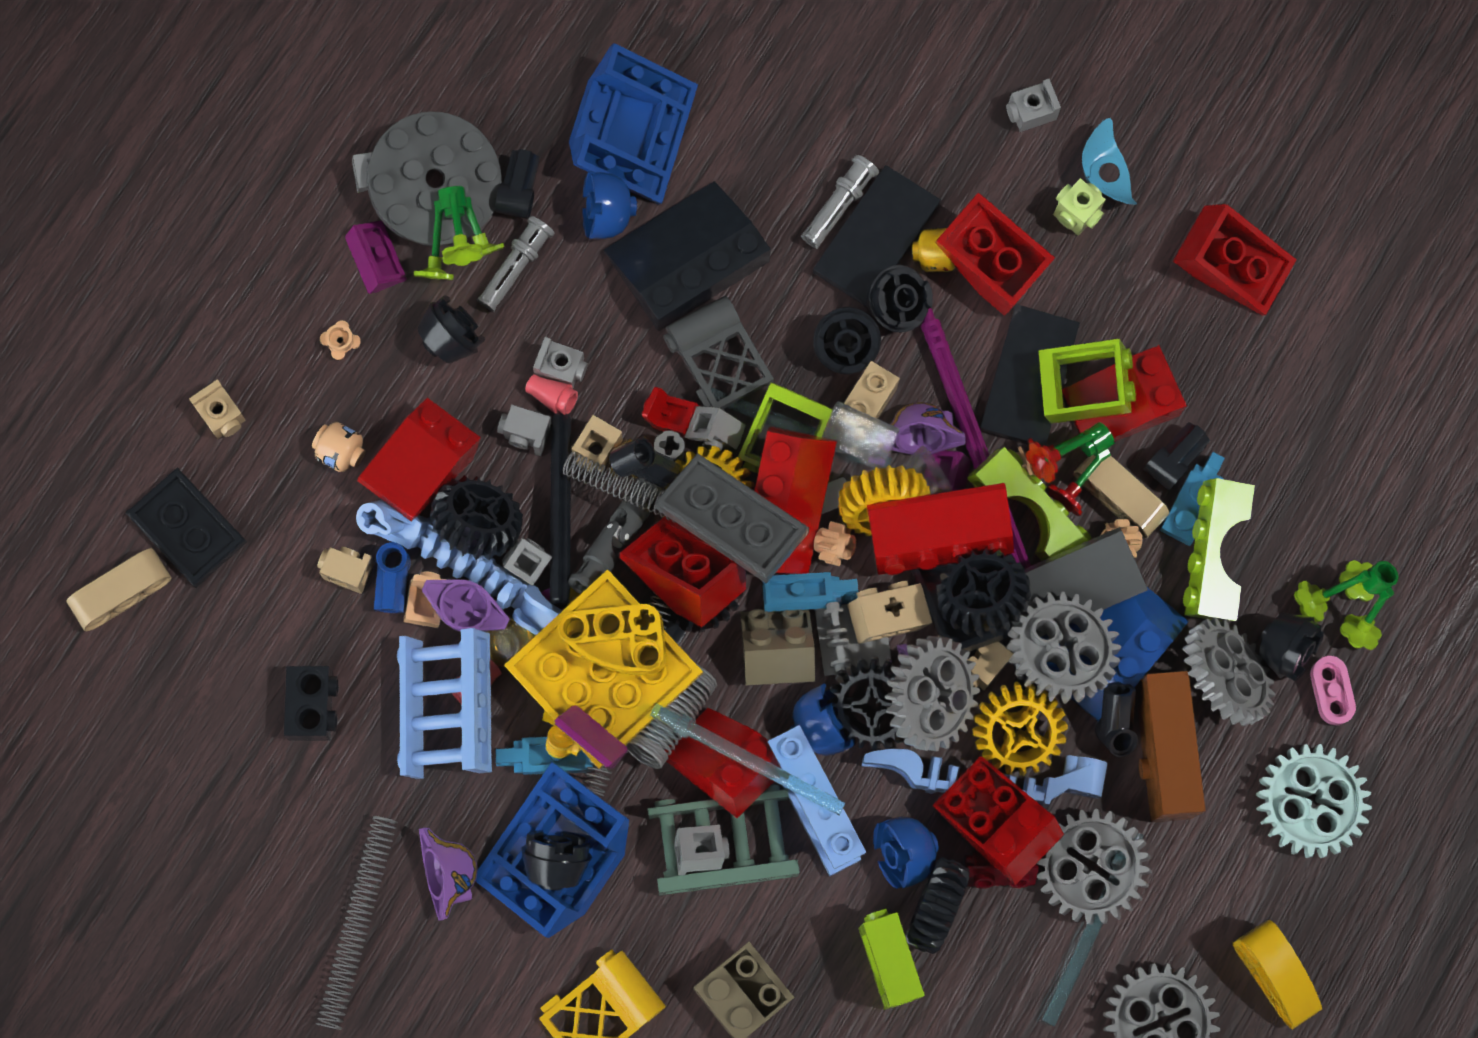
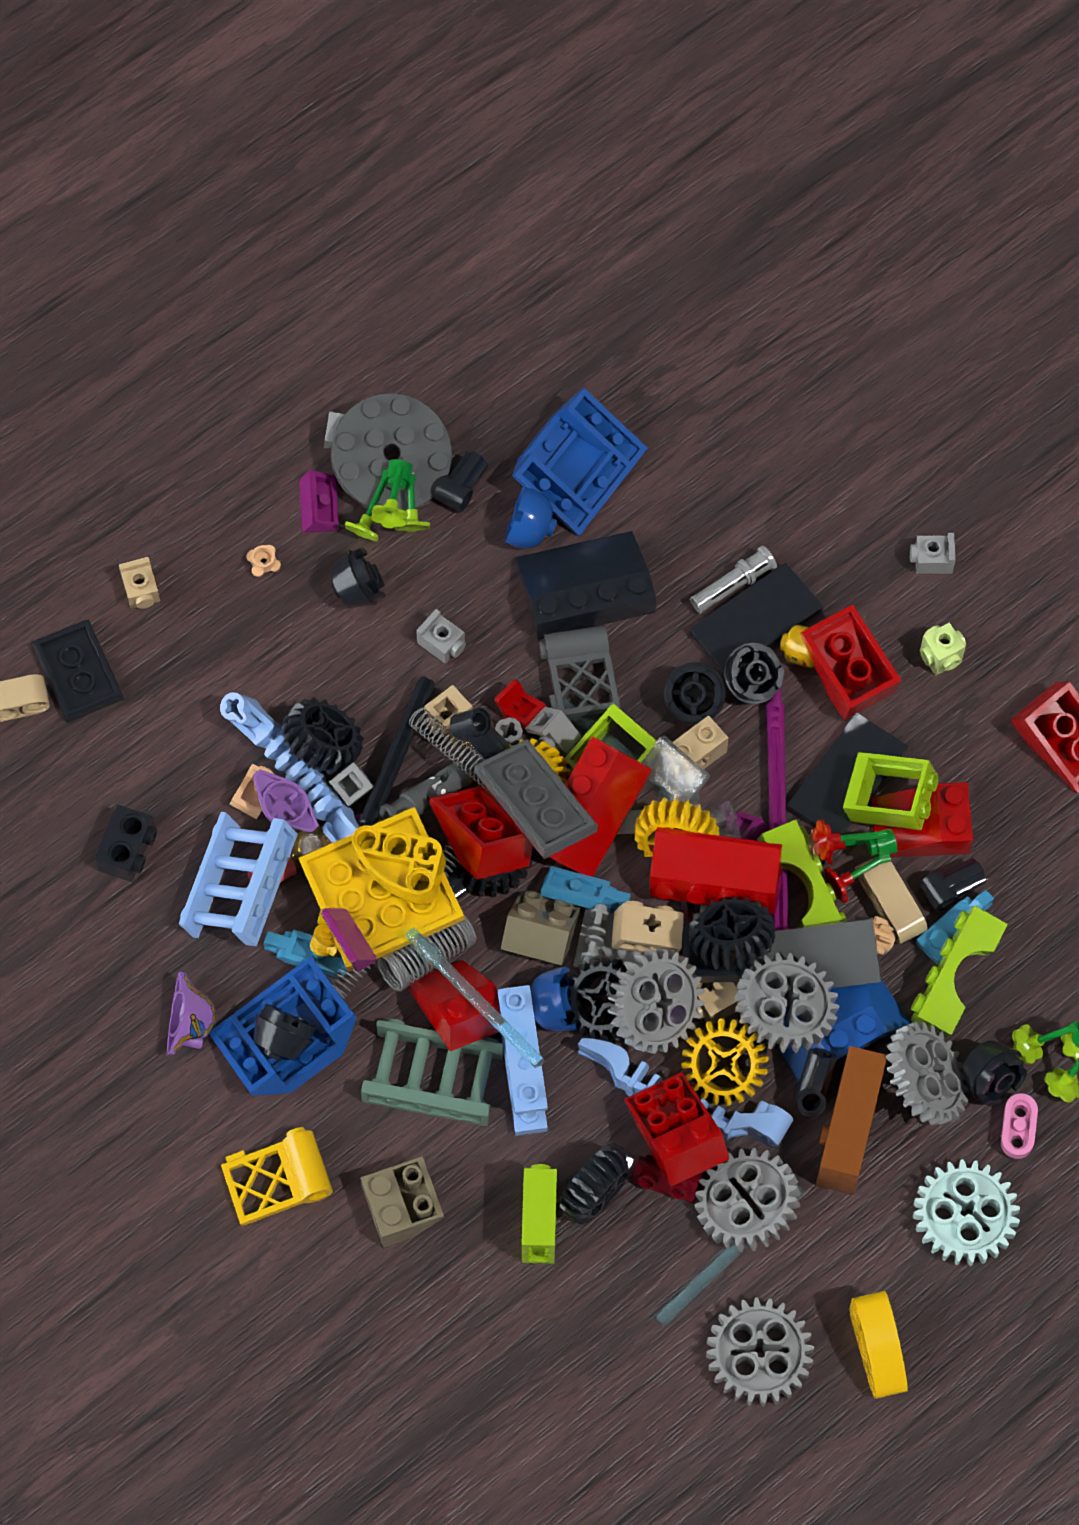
camera: 25 degrees right, 10 degrees down
light nougat head [312,422,365,472] -> none
light grey piece [316,816,398,1030] -> none
tan brick [318,547,375,594] -> none
red slope [357,398,481,522] -> none
blue piece [374,542,411,614] -> none
light grey pin [477,216,555,312] -> none
light grey brick [497,405,551,456] -> none
coral cone [525,374,578,415] -> none
light grey brick [674,825,729,876] -> none
light nougat gear [814,521,856,566] -> none
blue cylinder [873,816,939,889] -> none
medium lavender hat [876,402,965,455] -> none
medium azure piece [1082,118,1137,204] -> none

